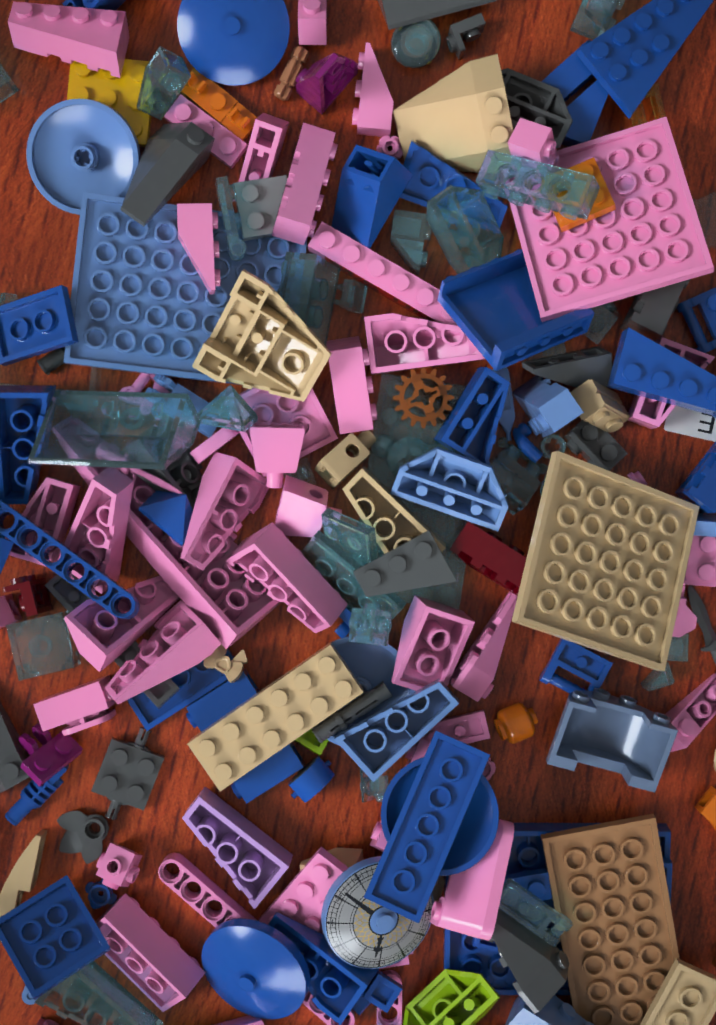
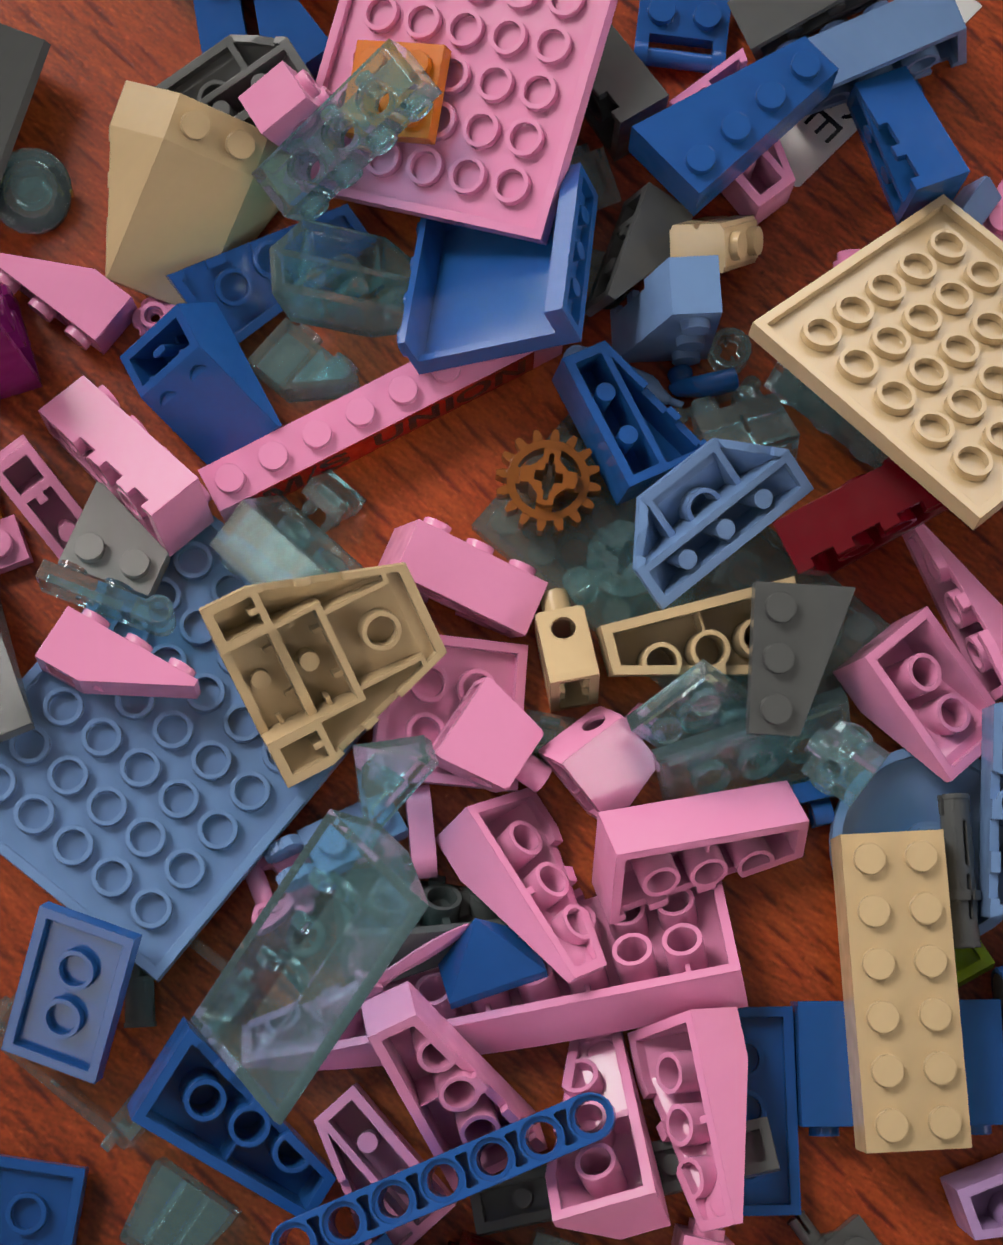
camera: 60 degrees left, 10 degrees down
tan piece [203,644,248,683] -> none
bright pink wedge [364,313,485,374] -> none
dark grey bracket [446,13,486,60] -> none
dark grey bracket [564,420,628,471] -> none

